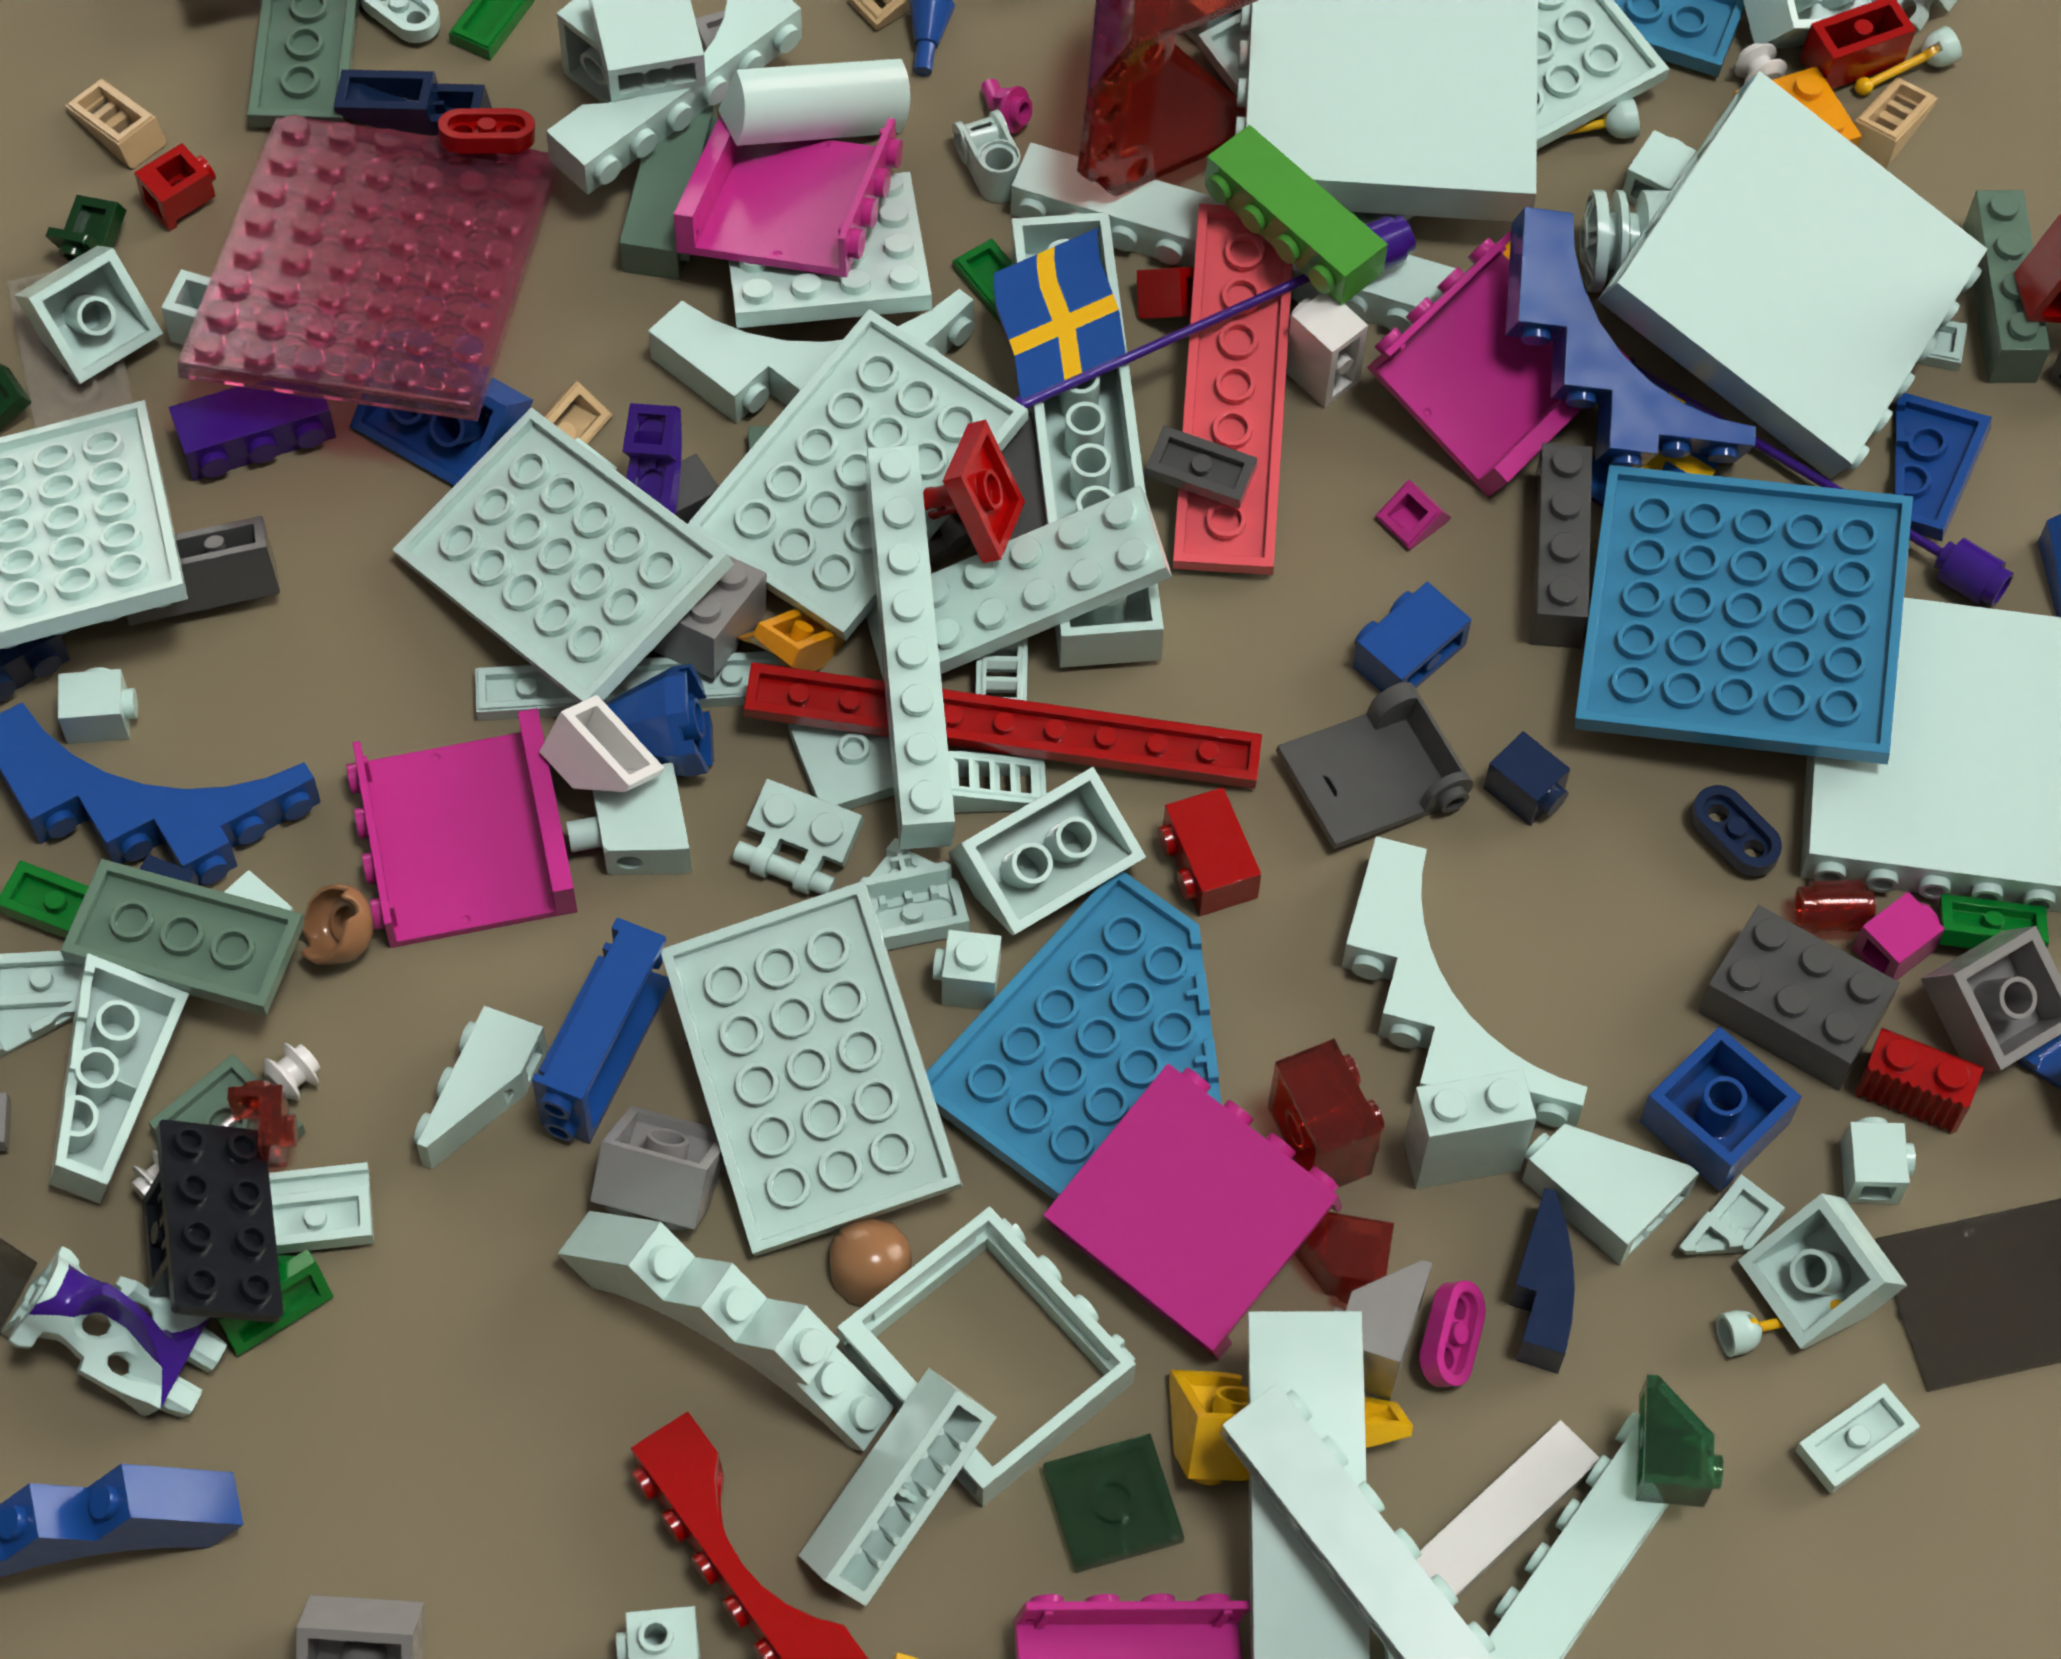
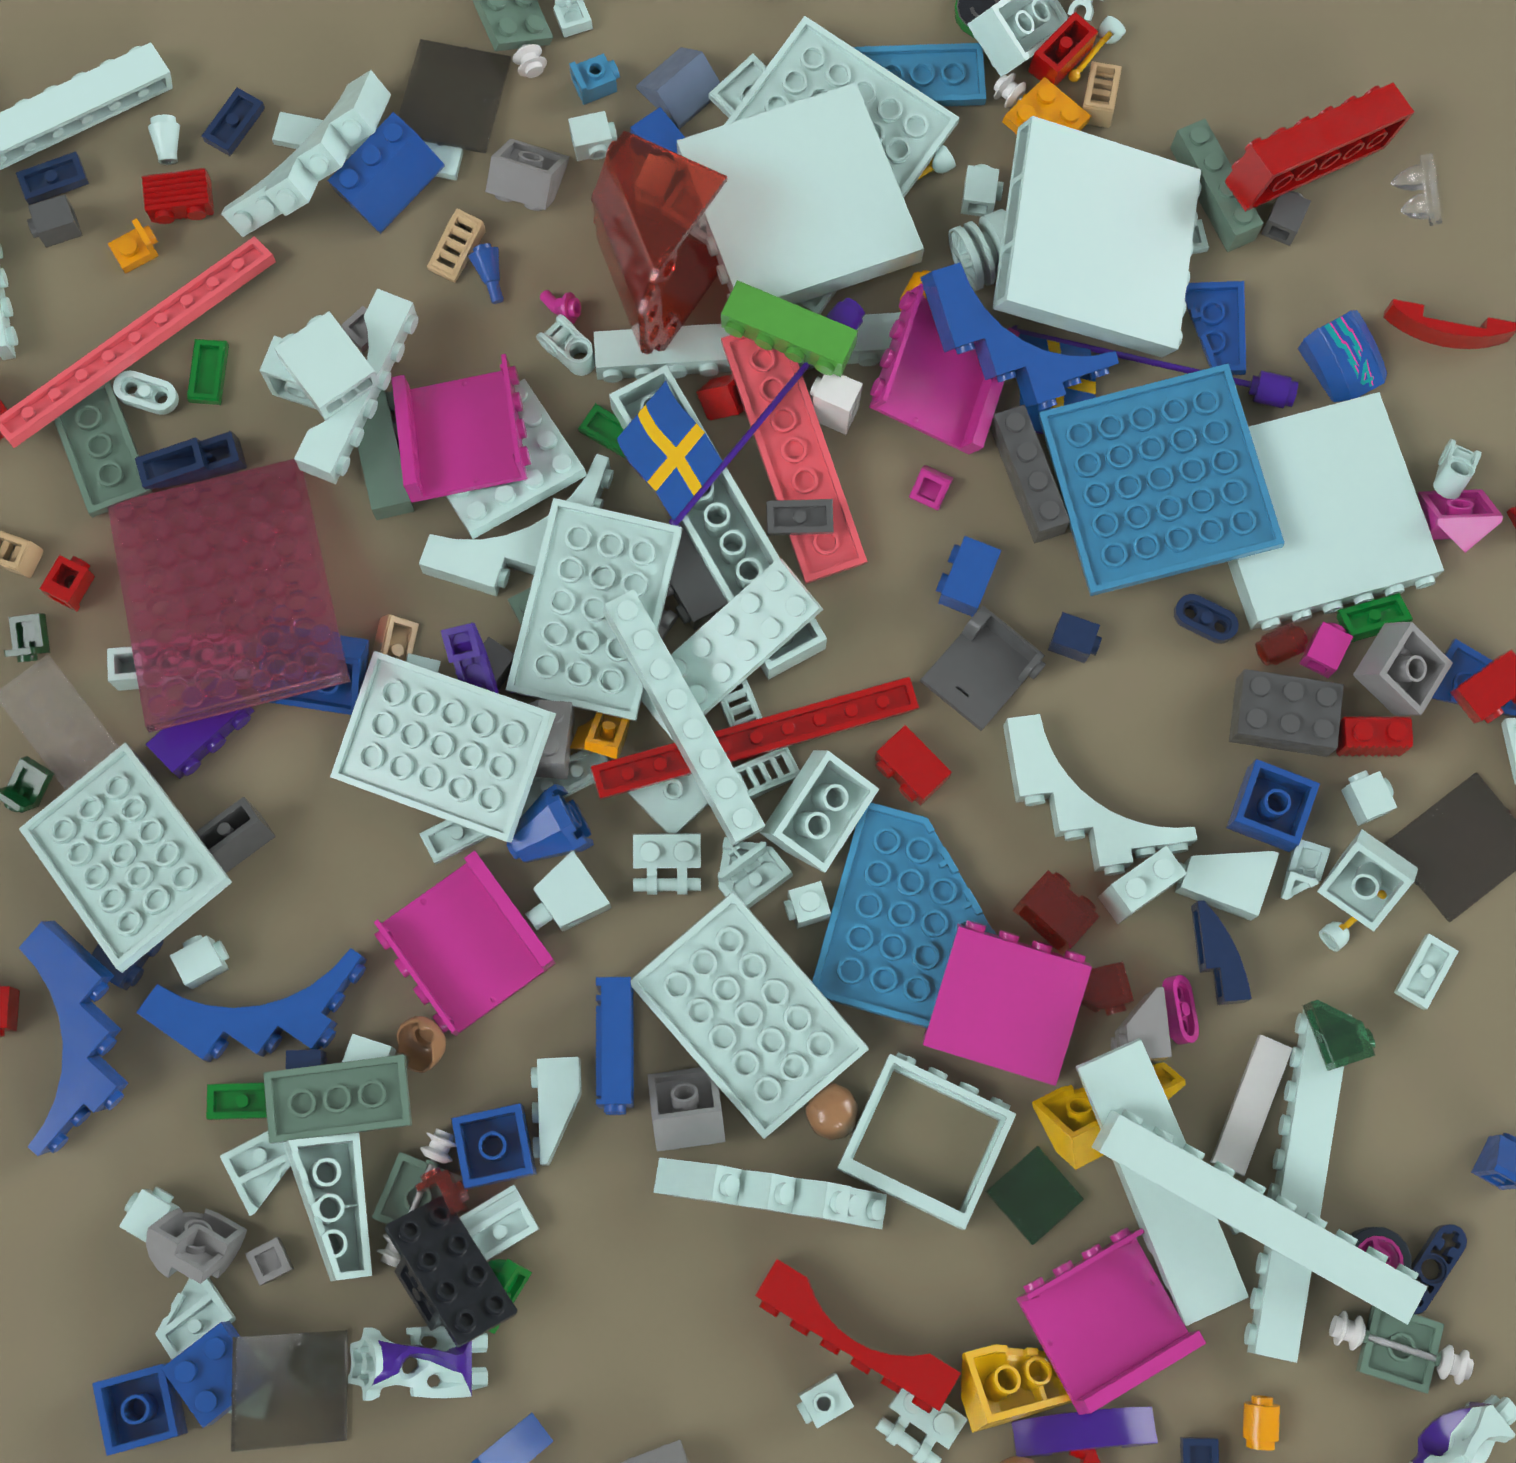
camera: 25 degrees left, 15 degrees up
light aqua slope [14,246,163,384] -> none
red plate [438,108,535,155] -> none
white slope [539,695,665,792] -> none
light aqua brick [718,59,910,146] -> none
light aqua brick [798,1368,997,1607] -> none
red tile [923,420,1025,563] -> none
none -> blue brick [451,1103,537,1189]

